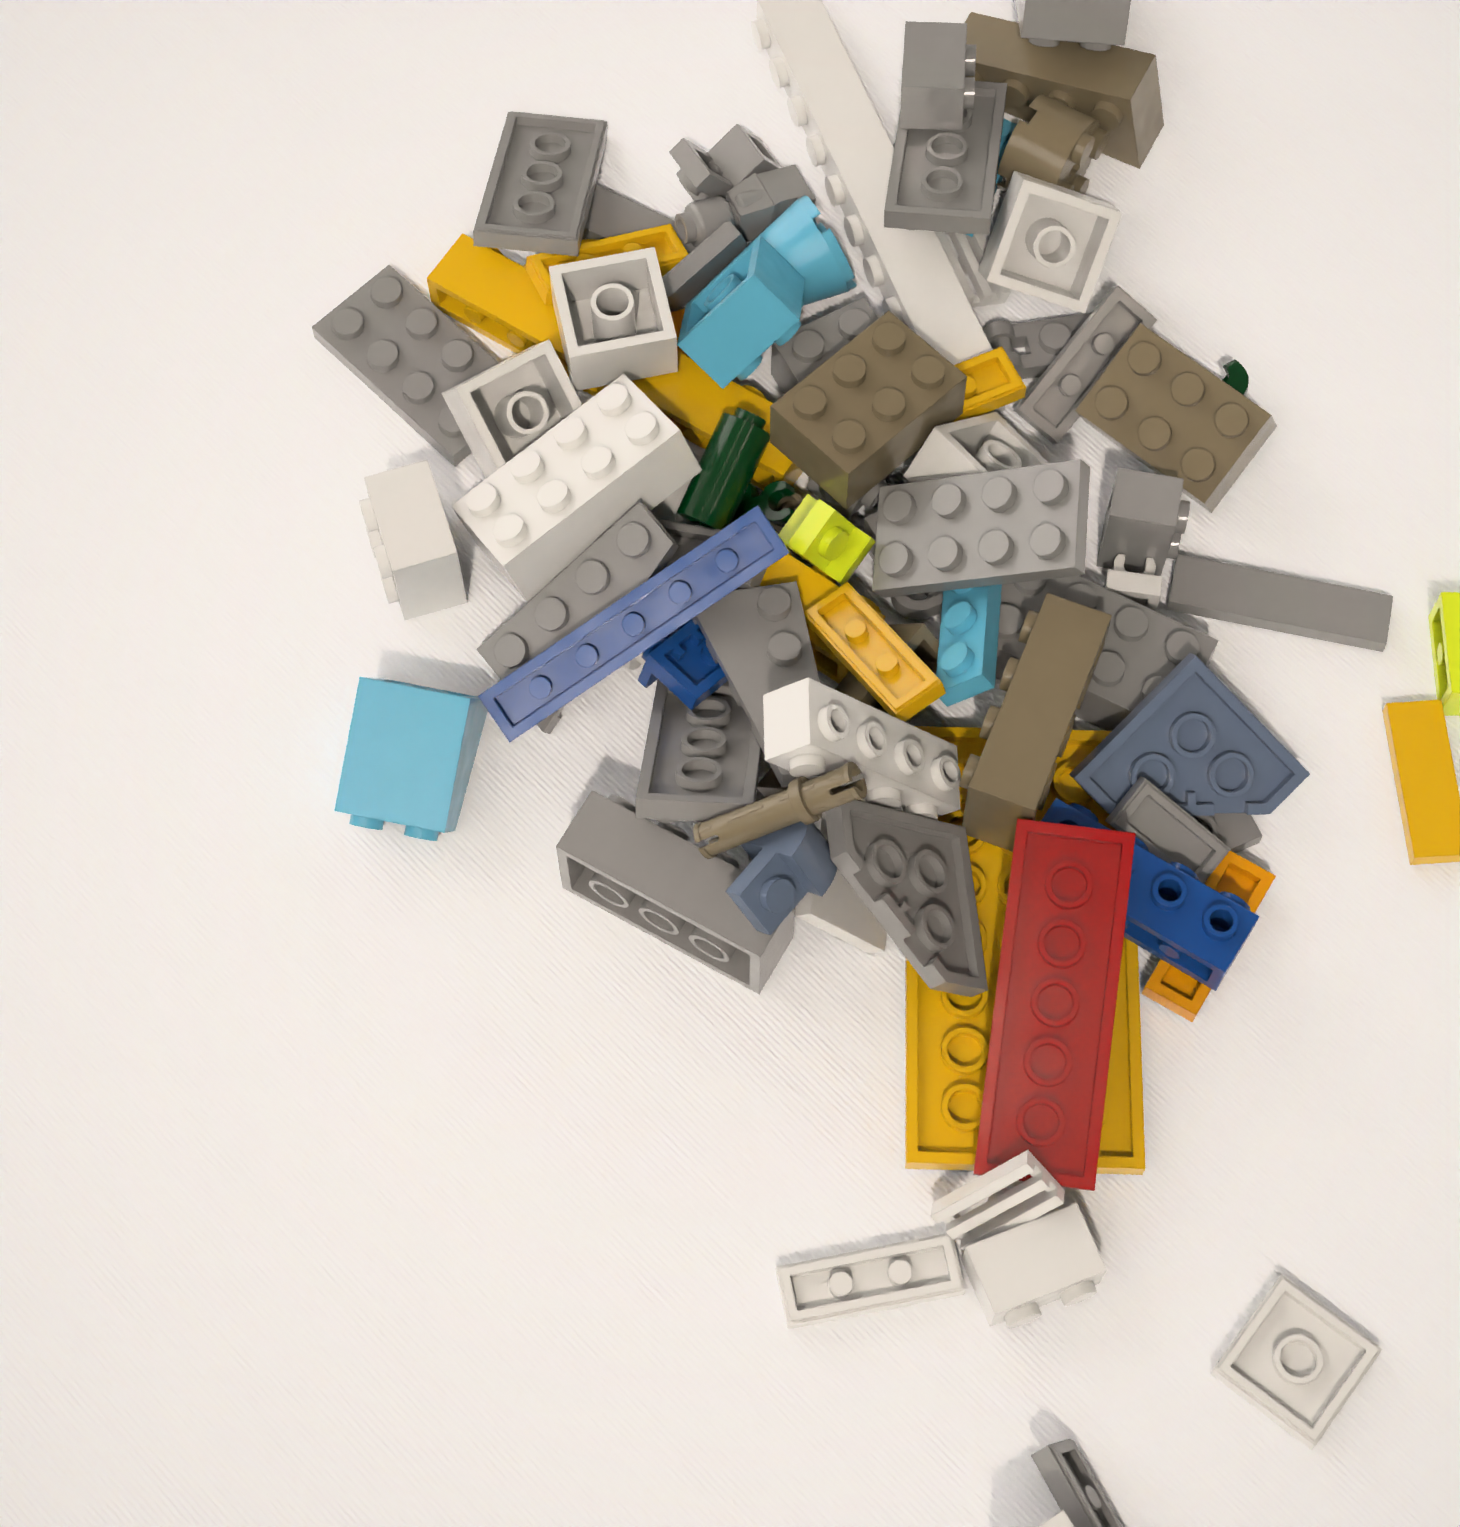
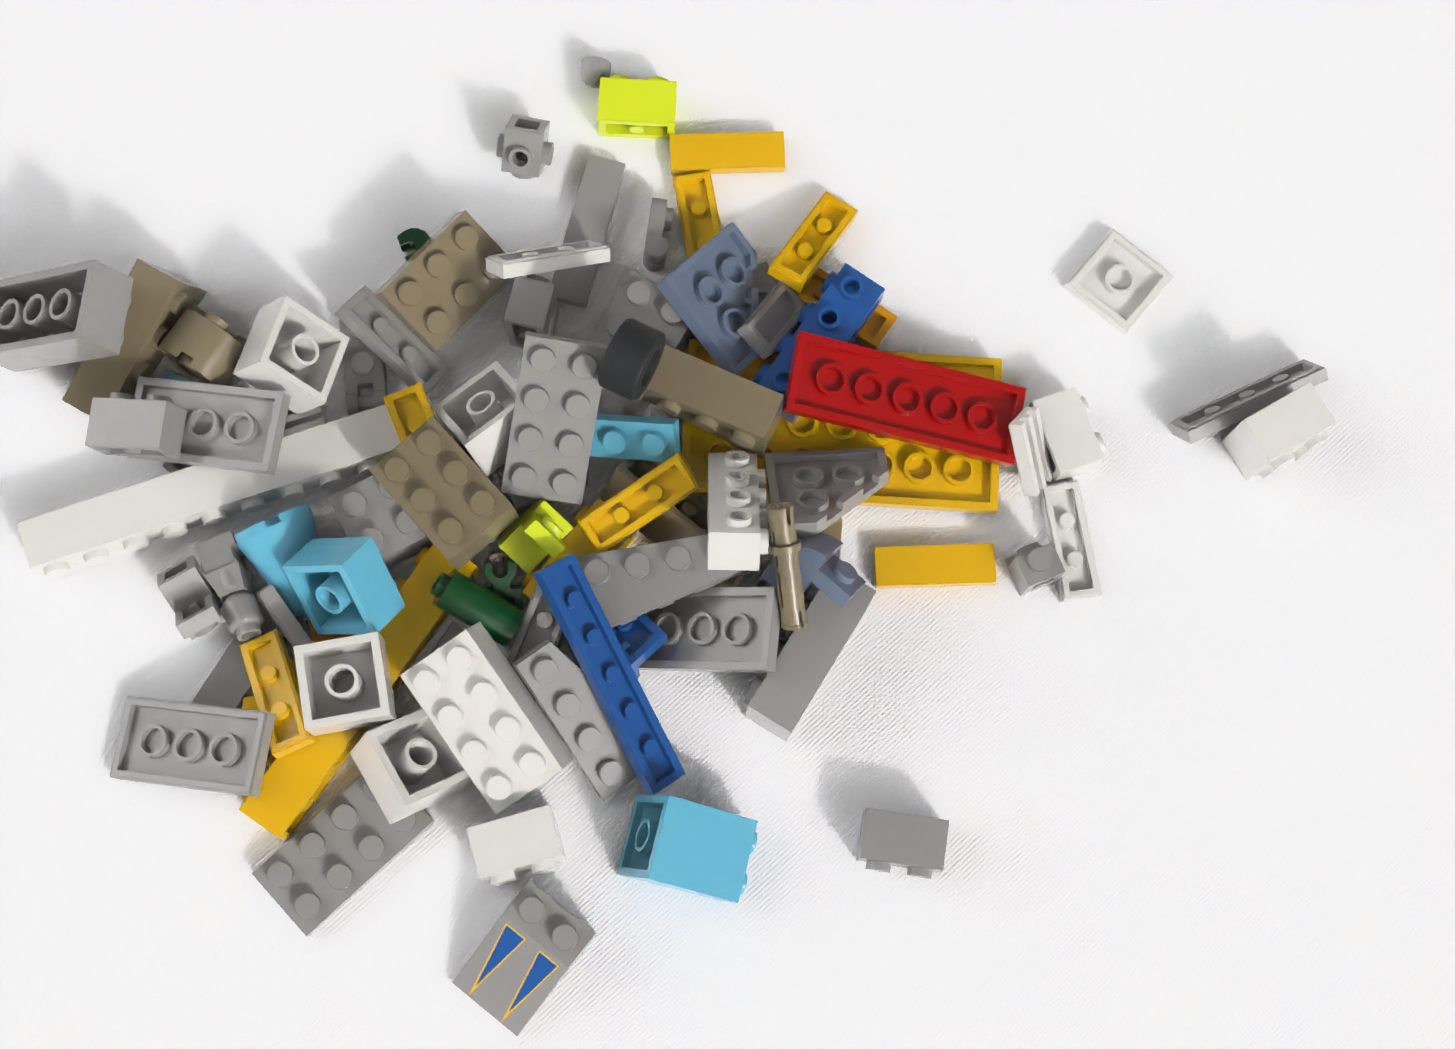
camera: 95 degrees left, 10 degrees up
white tile [1103,554,1163,611] -> none
none -> light grey slope [452,880,597,1036]
none -> white tile [485,240,611,279]
none -> light grey brick [496,114,554,179]
none -> black tyre [598,318,666,401]
none -> light grey plate [643,197,674,272]
none -> yellow tile [673,171,722,258]
none -> yellow tile [767,191,858,293]
none -> light grey brick [856,808,949,879]
none -> yellow tile [873,543,996,589]
none -> light grey brick [1004,542,1066,596]

